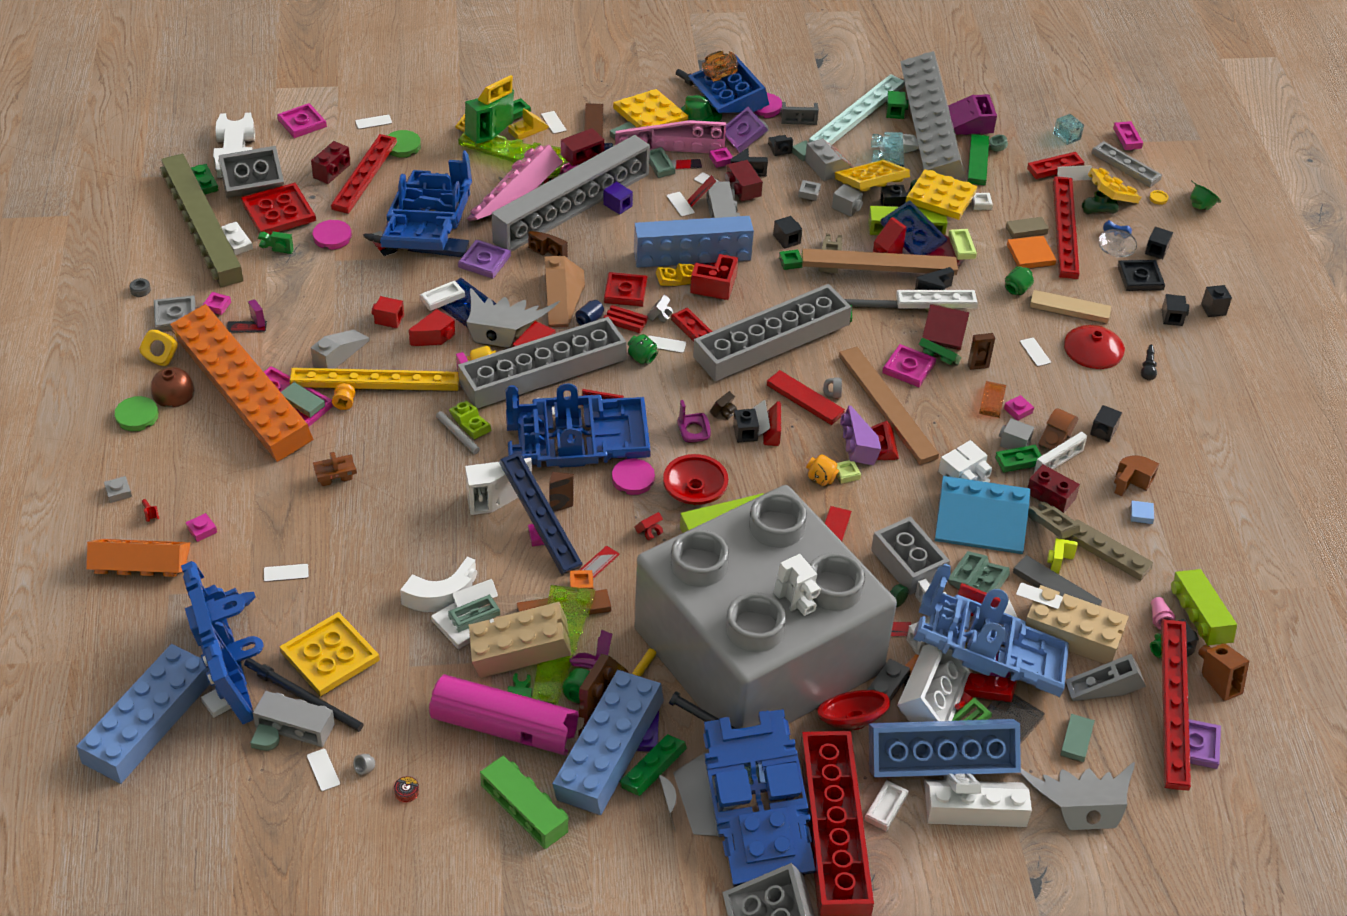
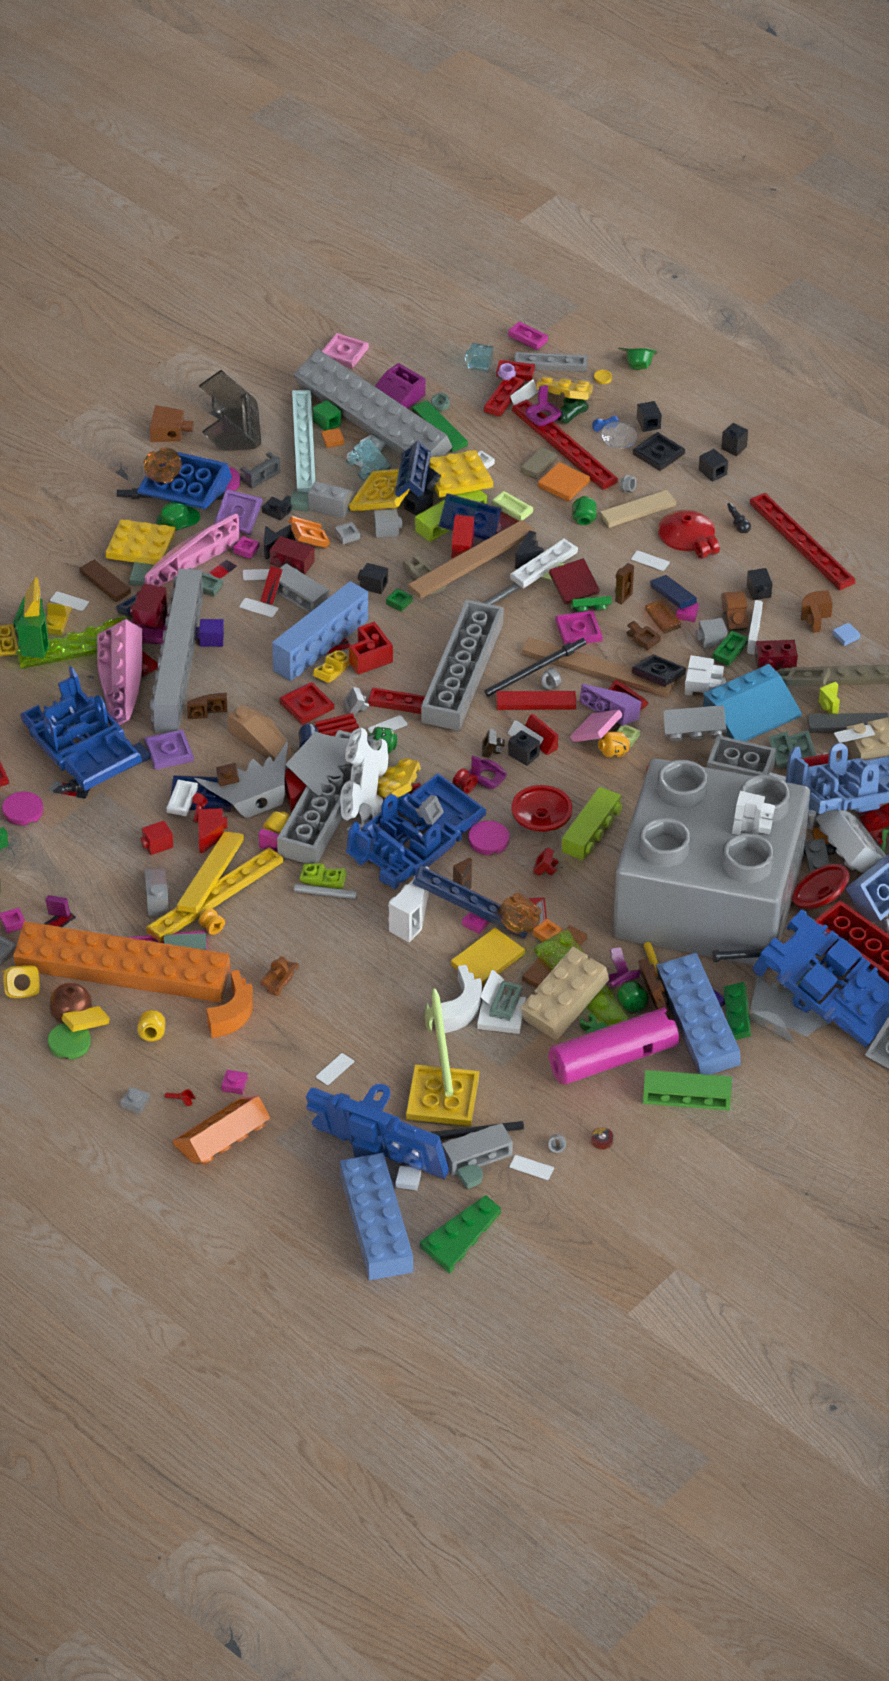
camera: 40 degrees left, 0 degrees up
none -> yellow tile [62,1006,110,1032]
none -> yellow head [137,1010,166,1042]
none -> dark orange torso [150,405,194,442]
none -> yellow tile [177,831,244,913]
none -> red hand [192,793,207,823]
none -> clear smoke windscreen [199,370,261,451]
none -> orange arch [206,970,253,1038]
none -> reddish brown plate [216,763,240,787]
none -> light grey piece [285,732,375,796]
none -> orange plate [288,516,330,548]
none -> orange tile [321,428,344,448]
none -> bright pink tile [322,333,369,369]
none -> white piece [340,728,388,827]
none -> yellow plate [376,758,421,798]
none -> dark blue fence [395,440,431,497]
none -> light grey tile [416,795,444,825]
none -> green wing [420,1195,501,1274]
none -> black tile [425,466,441,491]
none -> yellowish green piece [425,988,453,1097]
none -> yellow tile [451,928,525,987]
none -> red wheel [452,768,478,794]
none -> black bar [484,638,587,697]
none -> red plate [496,360,535,381]
none -> lavender plate [498,363,516,380]
none -> clear orange plate [499,893,541,934]
none -> magenta piece [526,385,561,426]
none -> bright pink tile [570,709,622,742]
none -> light grey plate [620,475,636,493]
none -> reddish brown plate [627,621,661,651]
none -> black tile [631,654,686,687]
none -> dark blue tile [650,575,697,609]
none -> light grey brick [663,705,727,742]
none -> red wheel [694,535,720,559]
none -> red tile [750,493,855,591]

